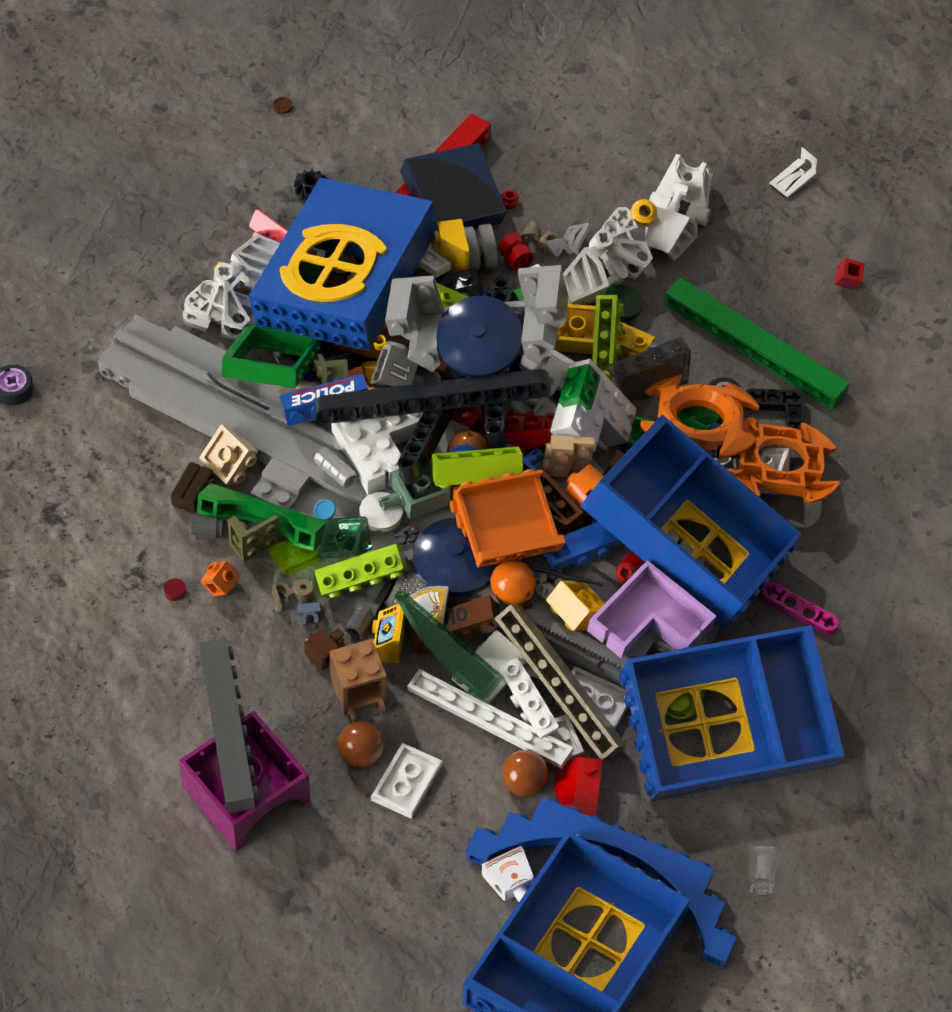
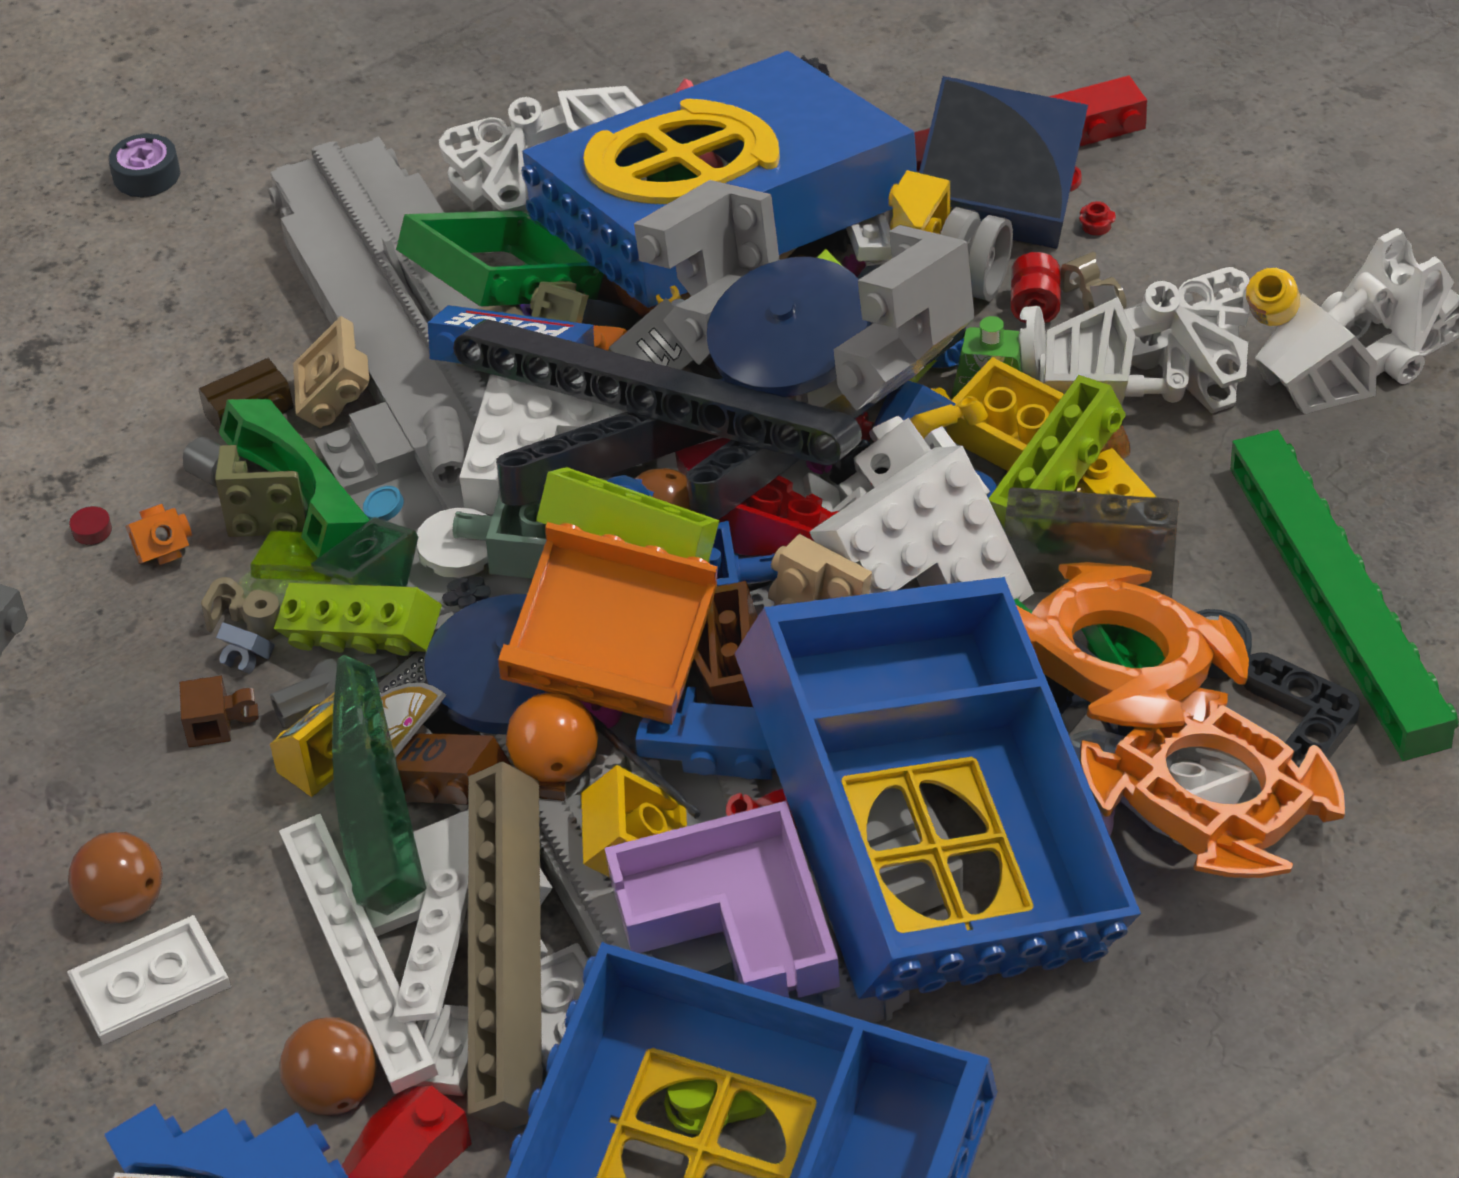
camera: 40 degrees right, 10 degrees down
medium nougat container [329,639,387,722] -> none
green bracket [558,364,600,410] -> none
dark green tile [605,285,643,322] -> none
dark pink beam [761,582,839,636] -> none

